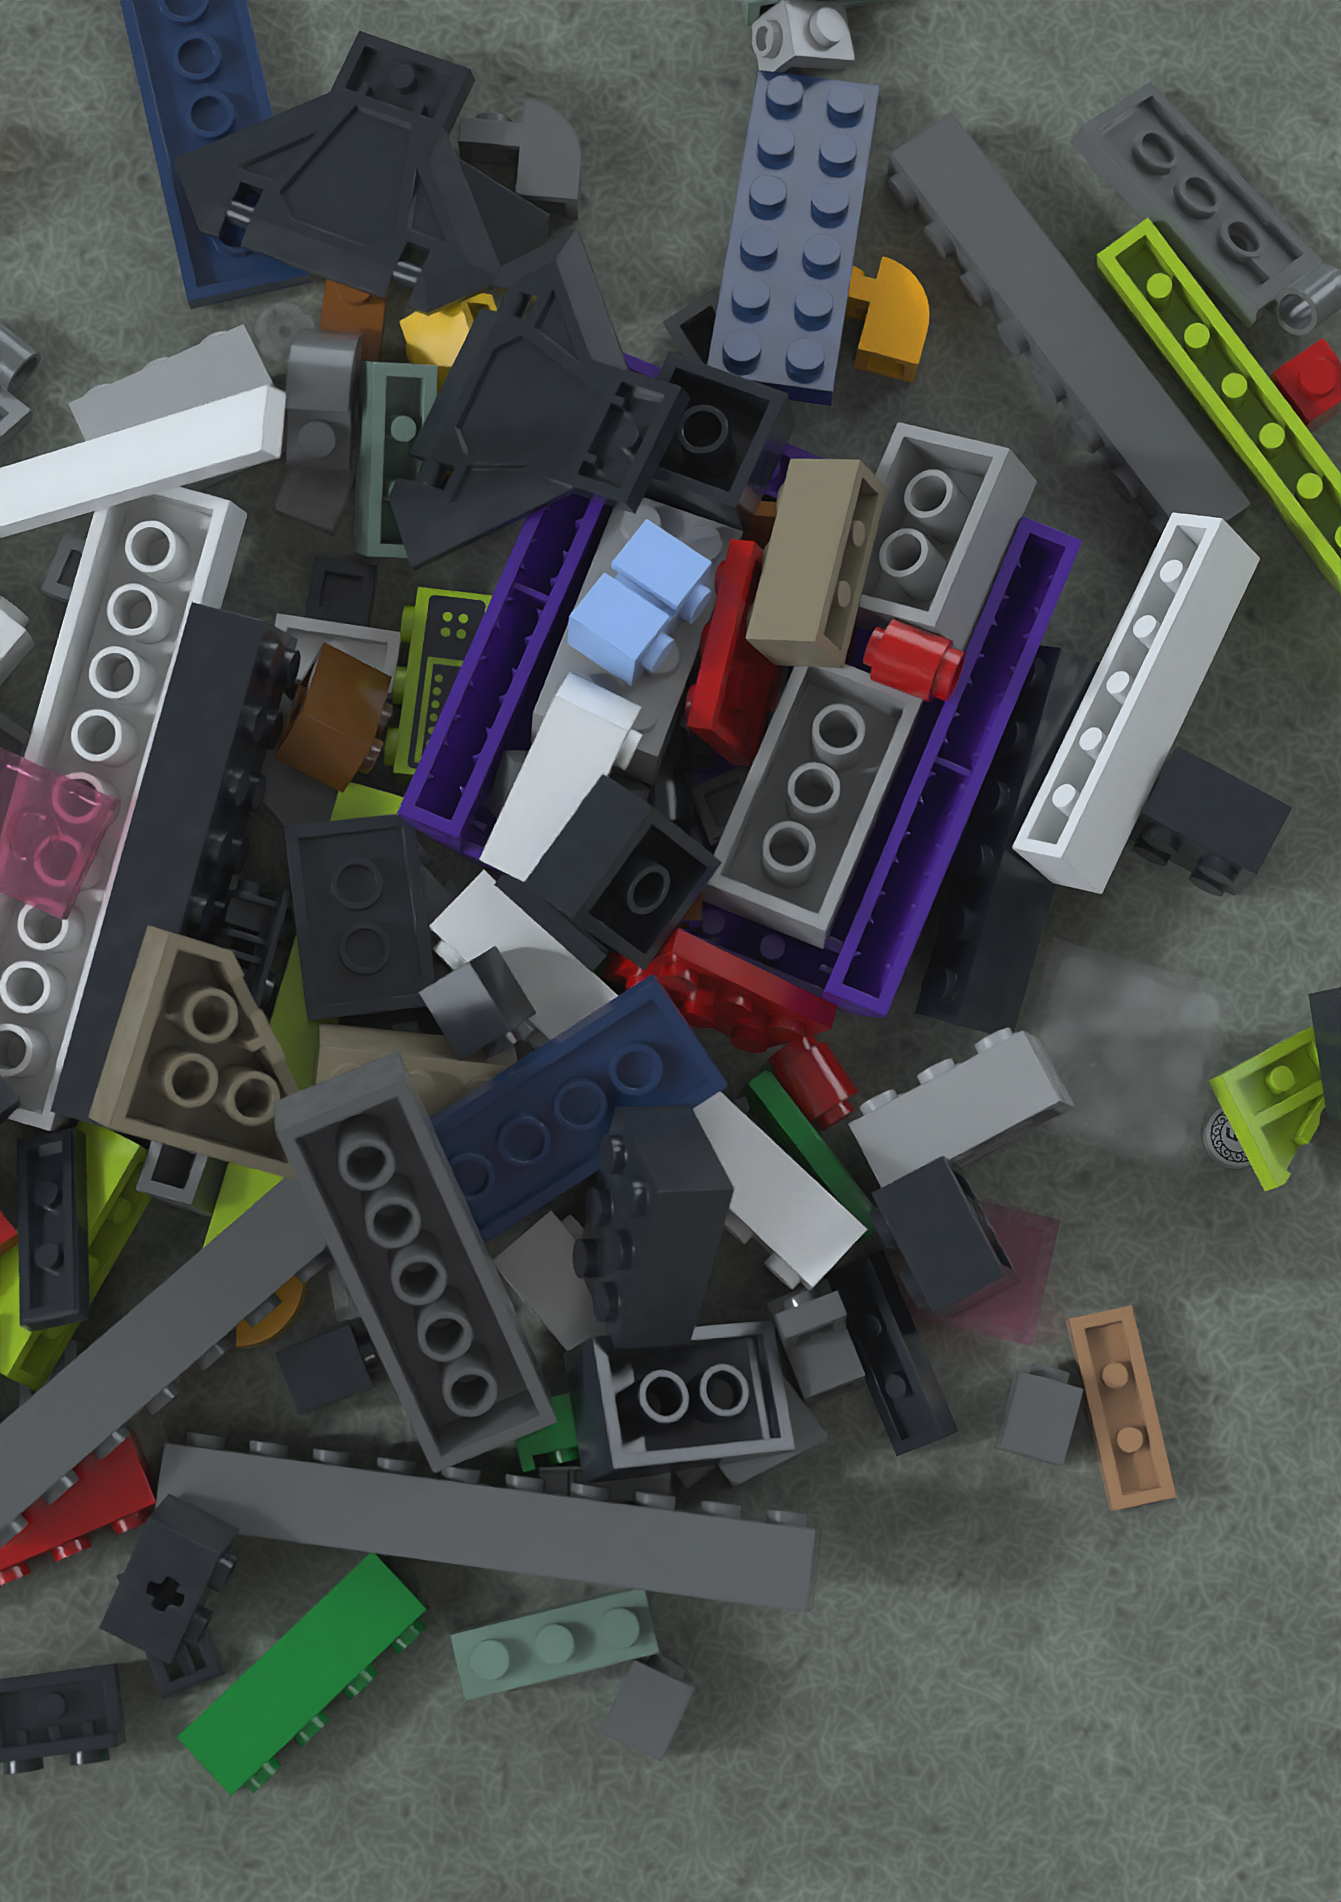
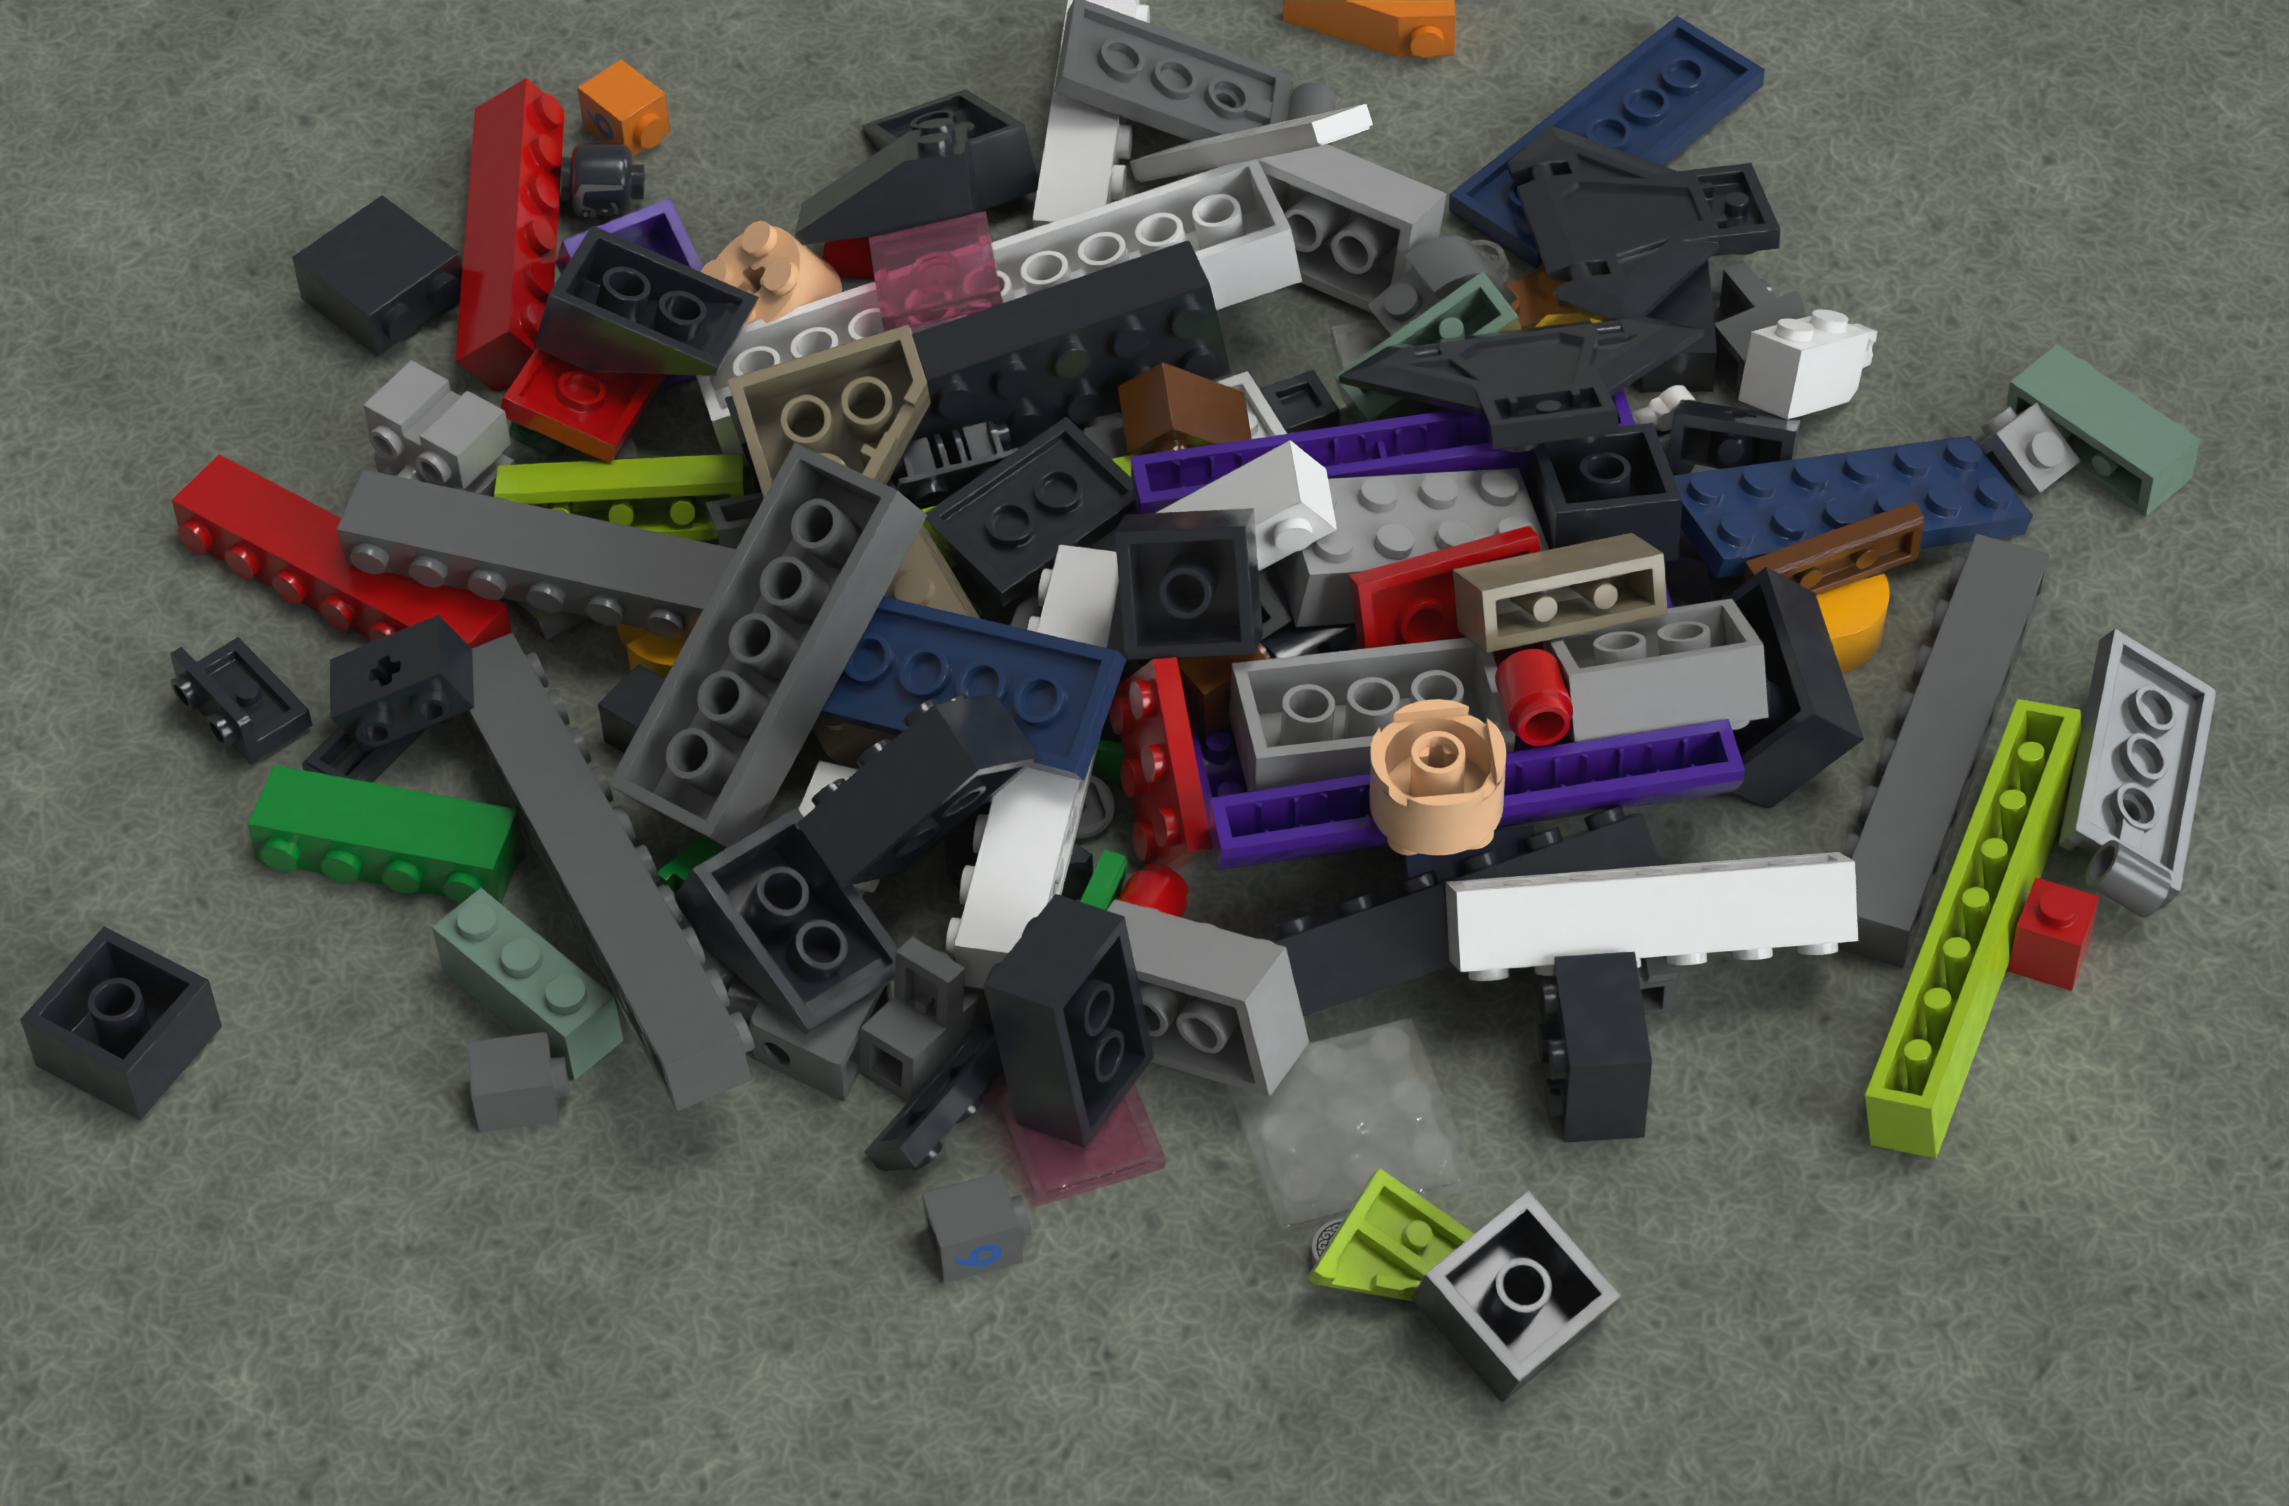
camera: 65 degrees right, 30 degrees down
black tile [17,1127,90,1332] -> none
black brick [419,945,536,1060] -> none
light blue piece [567,519,713,687] -> none
medium nougat plate [1066,1305,1177,1511] -> none
none -> light nougat brick [1370,699,1506,855]
none -> black brick [1667,399,1802,475]
none -> black brick [1724,567,1864,808]
none -> white hinge [1738,309,1877,420]
none -> reddish brown tile [1743,502,1925,595]

